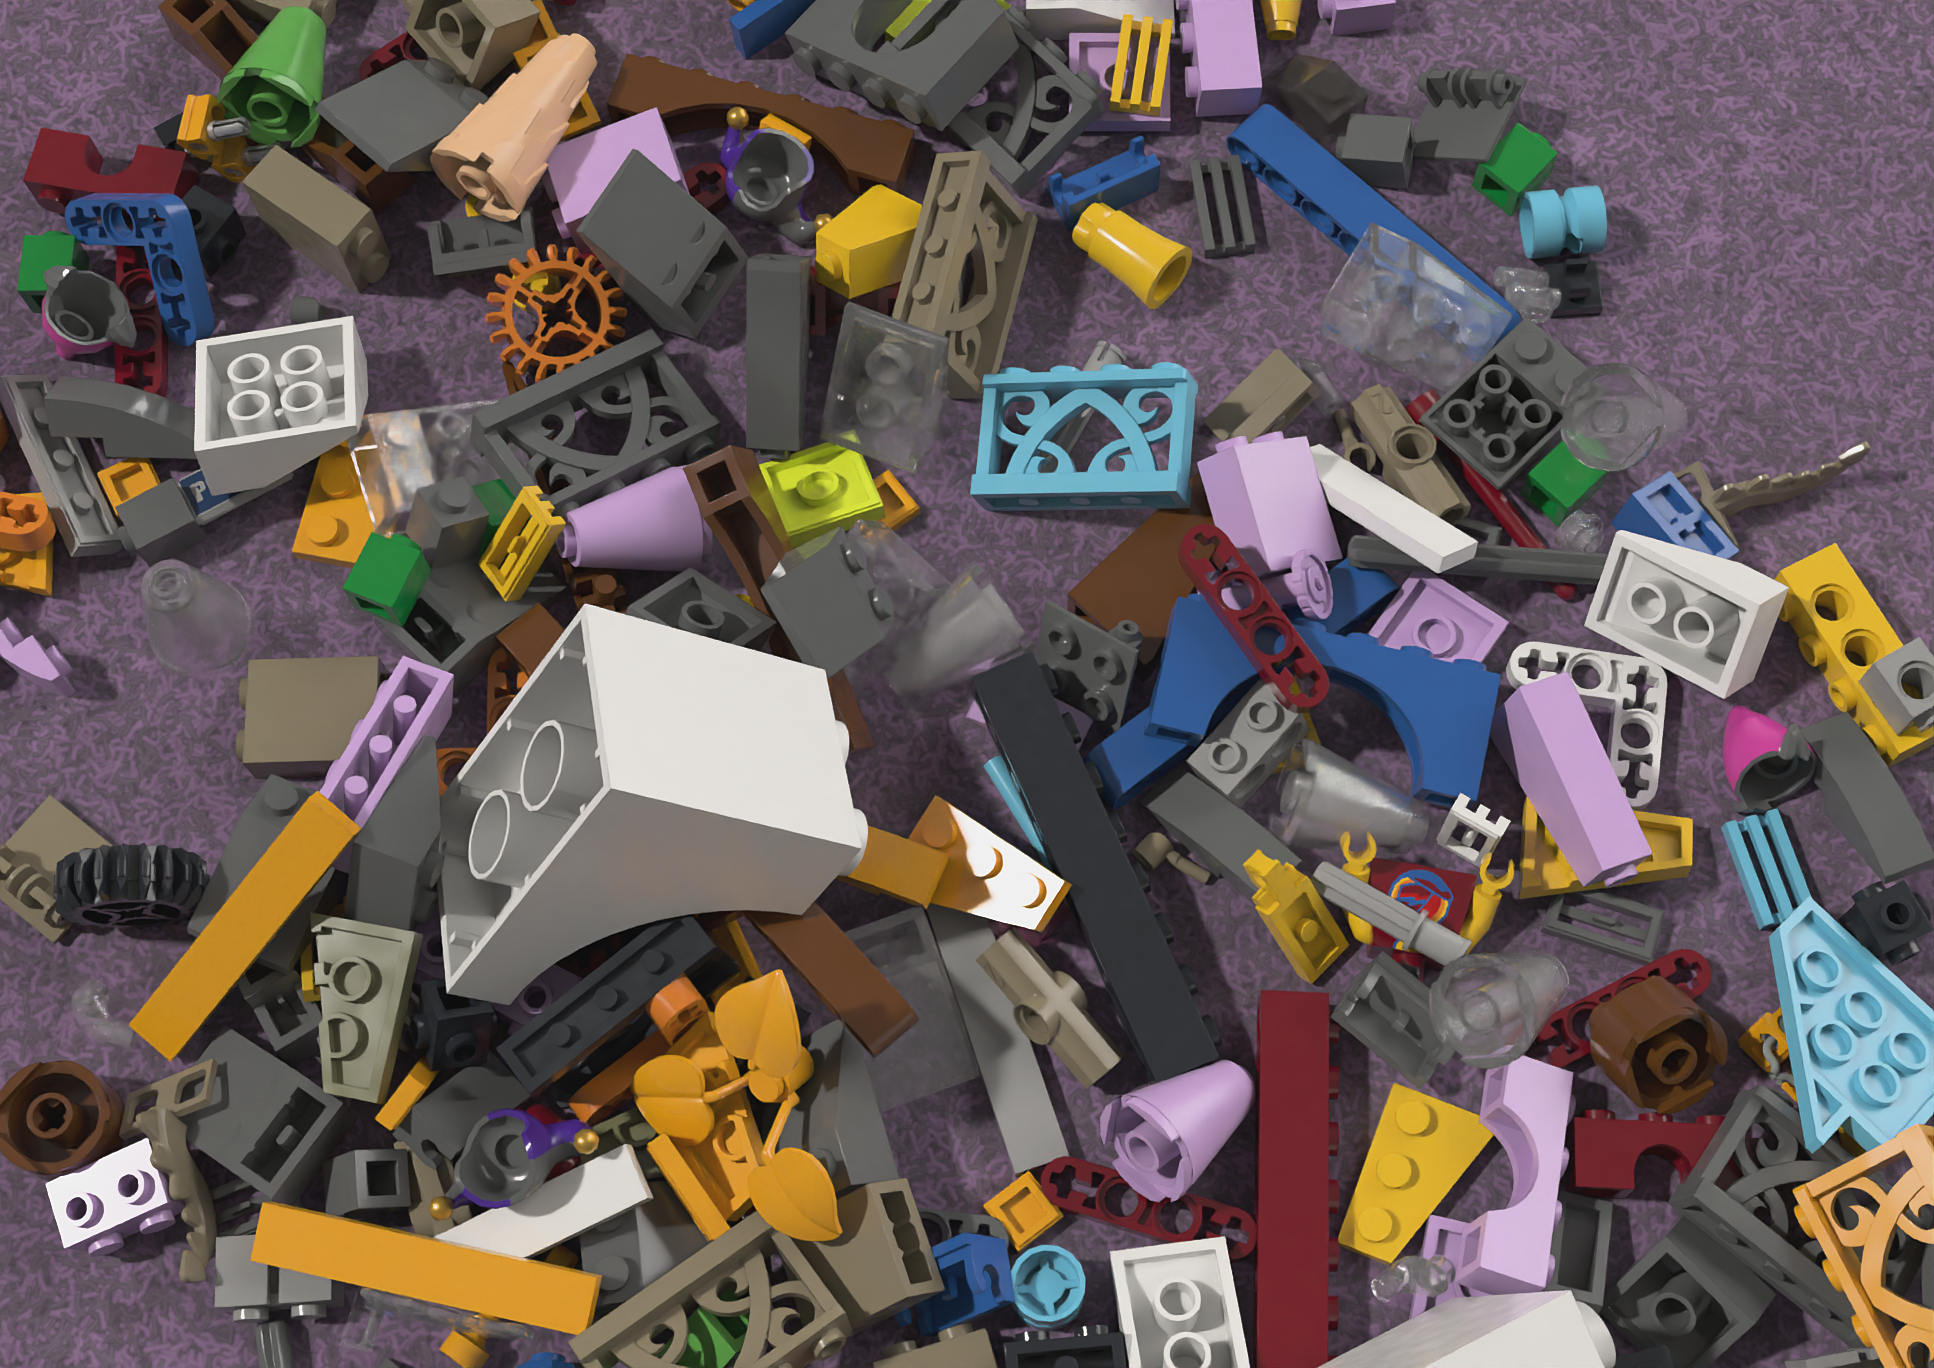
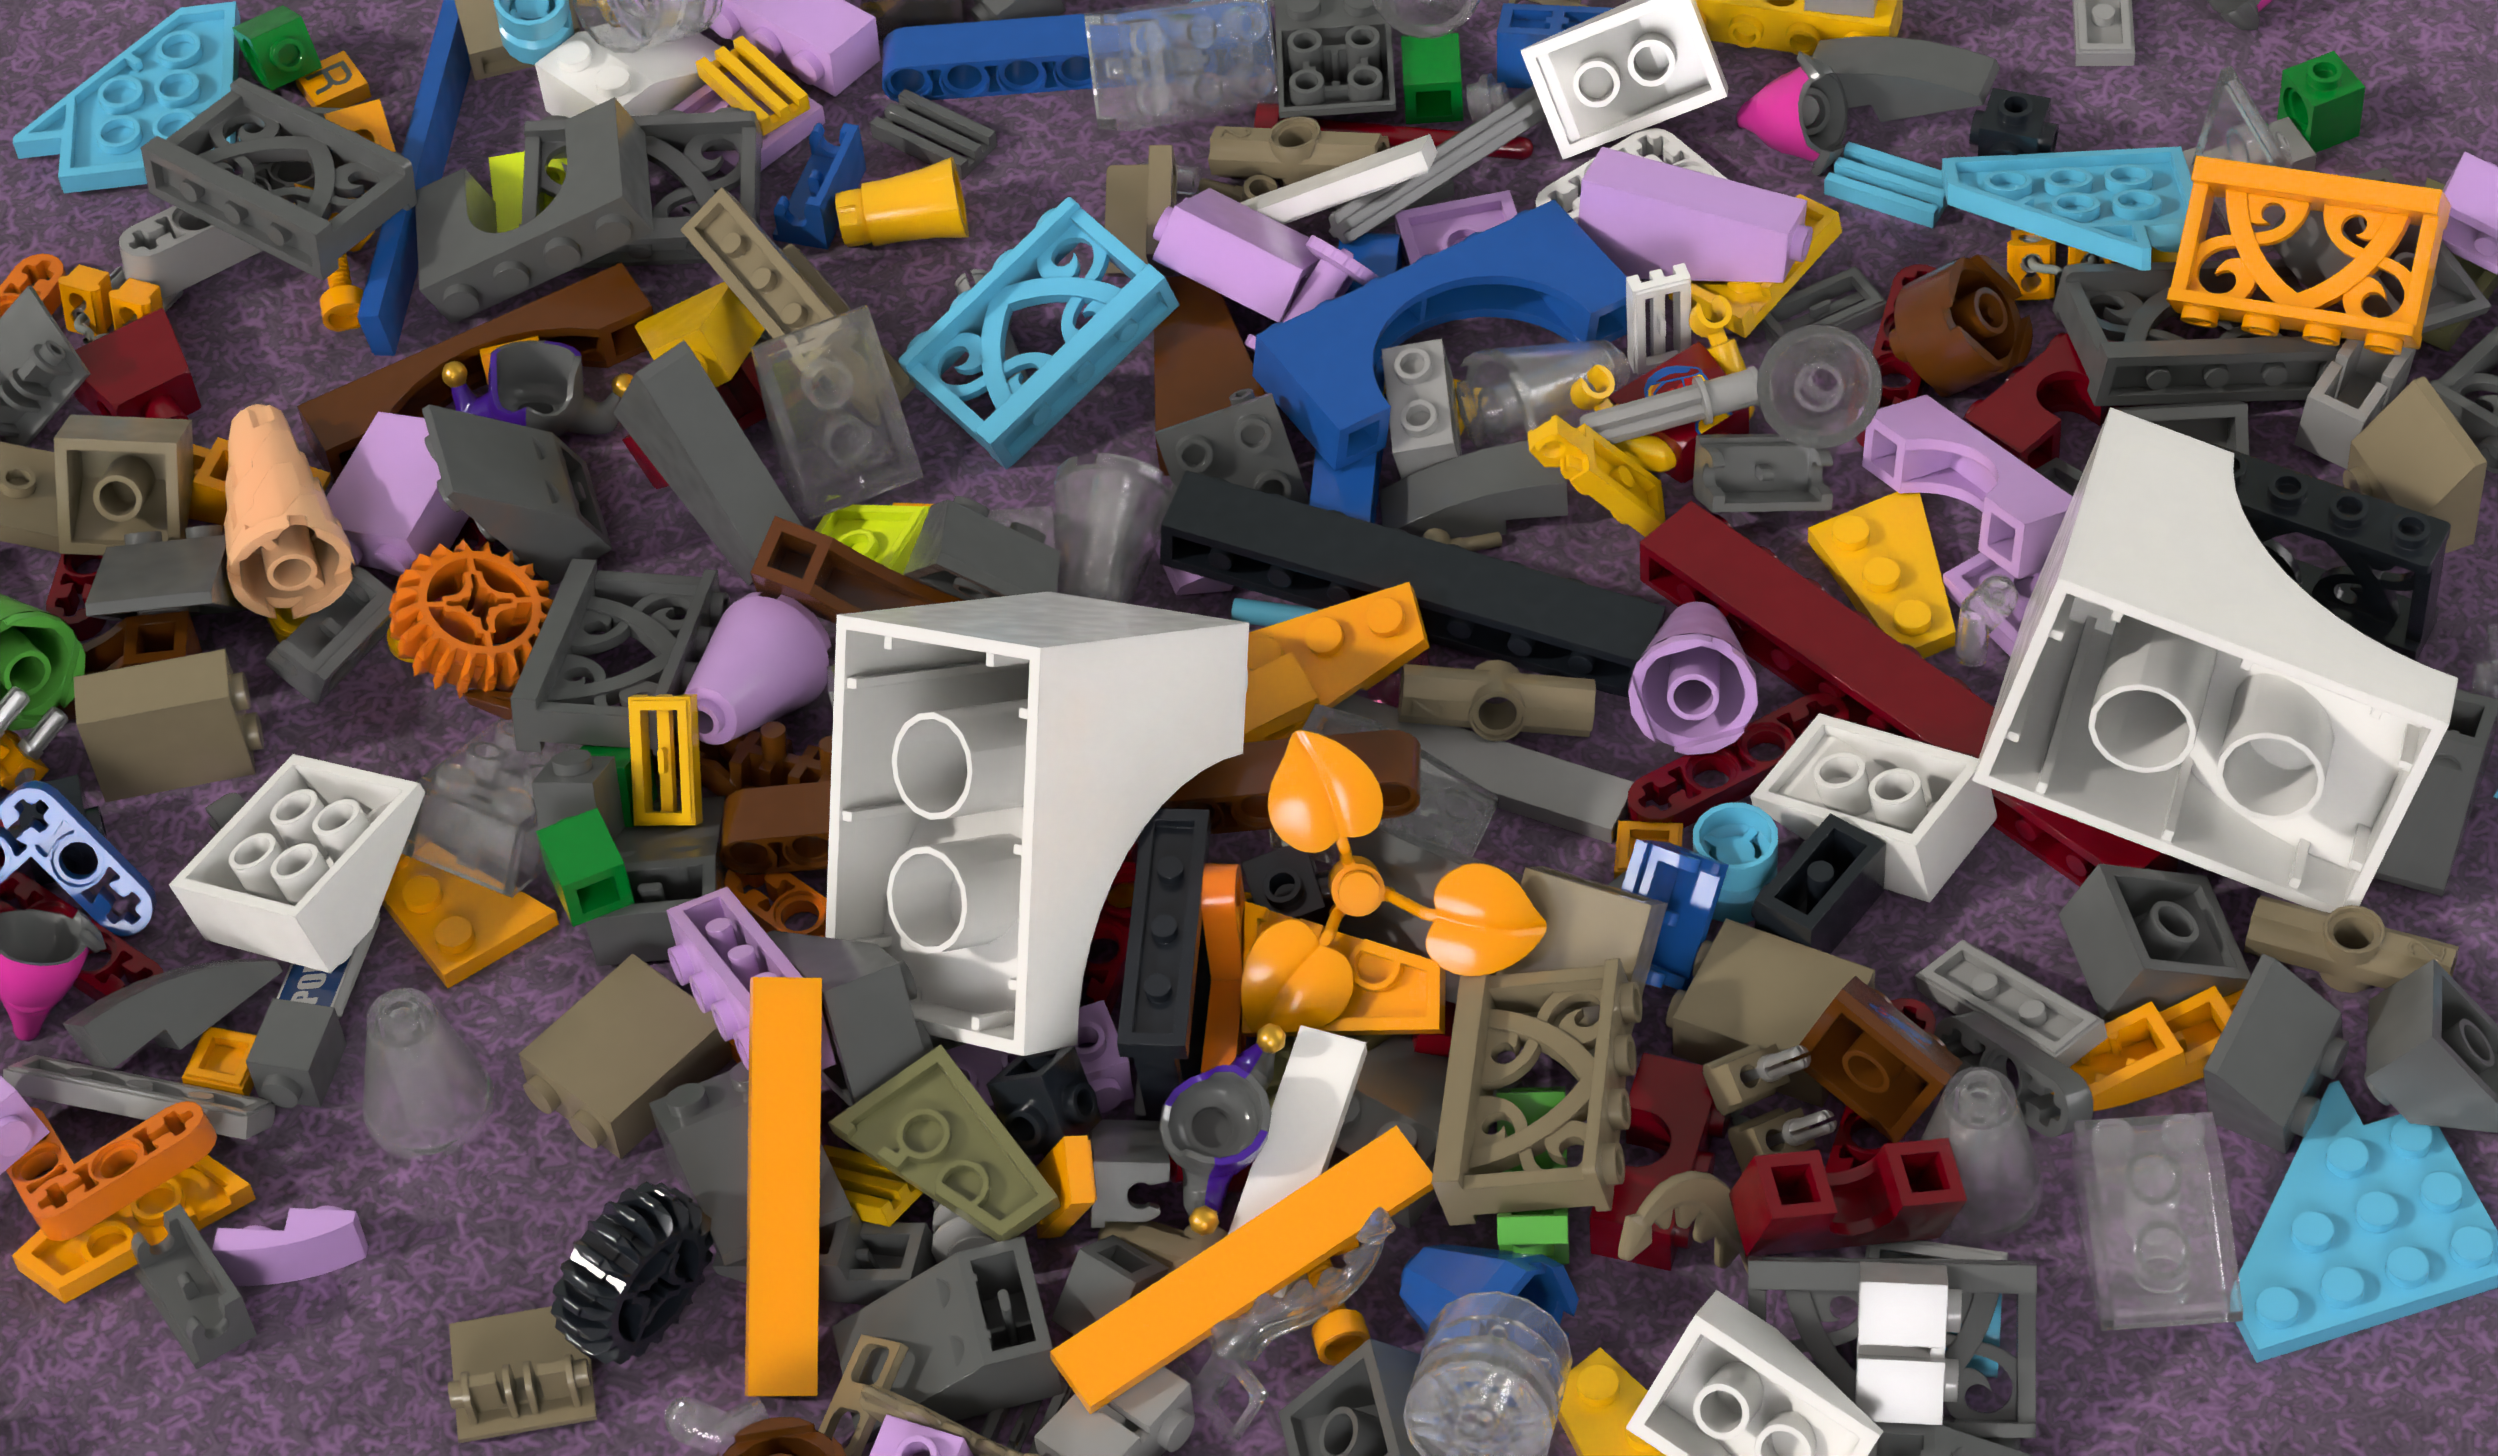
camera: 45 degrees left, 20 degrees down
light orange tile [646,1132,731,1242] -> none
dark red beam [1178,524,1329,713] -> none

